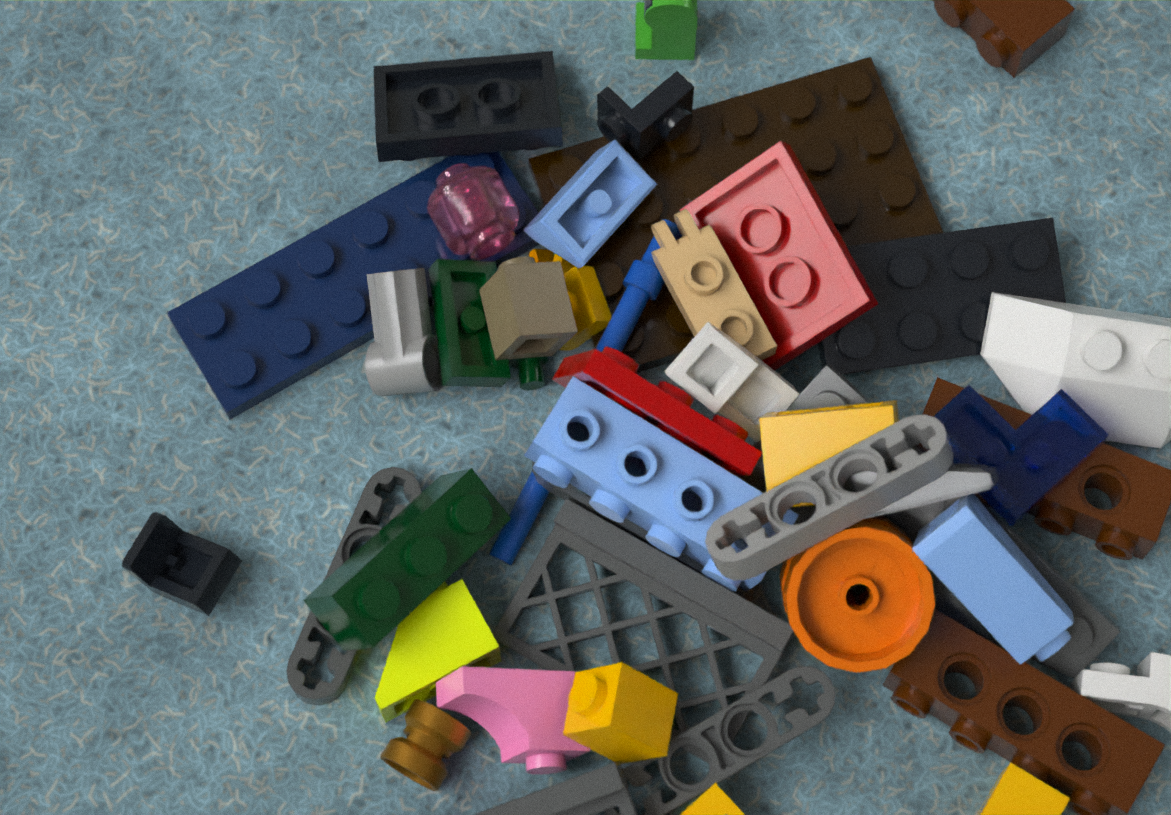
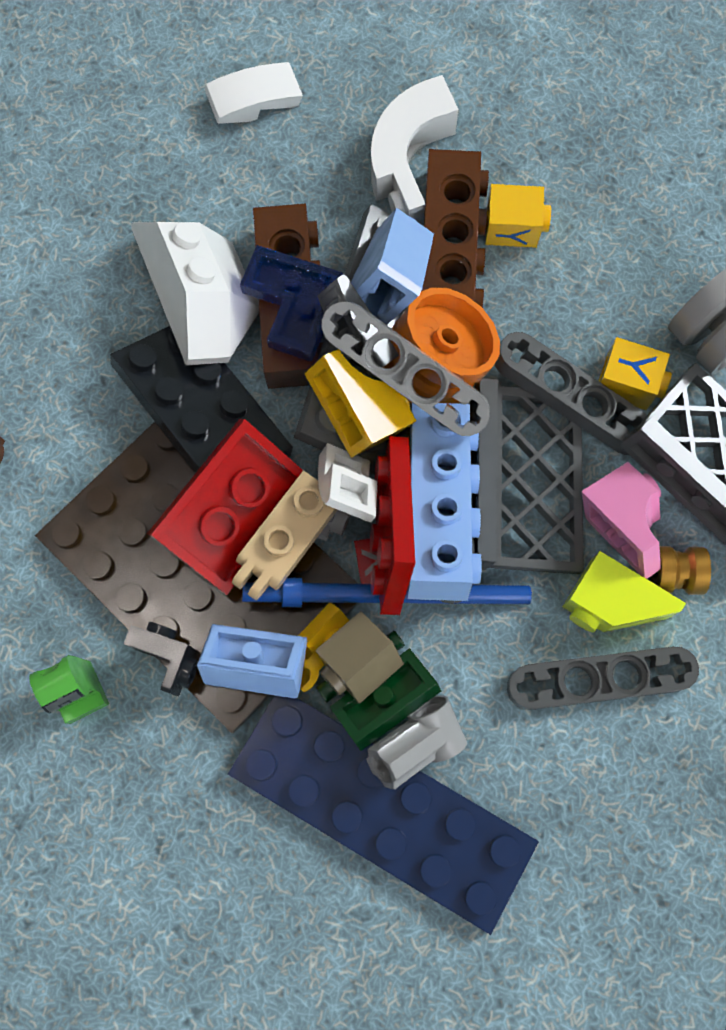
camera: 115 degrees left, 5 degrees up
black bracket [122,512,242,616] -> none
dark green brick [303,468,511,650] -> none
black plate [373,51,563,162] -> none
clear pink head [427,163,520,260] -> none
yellow brick [563,662,678,764] -> none

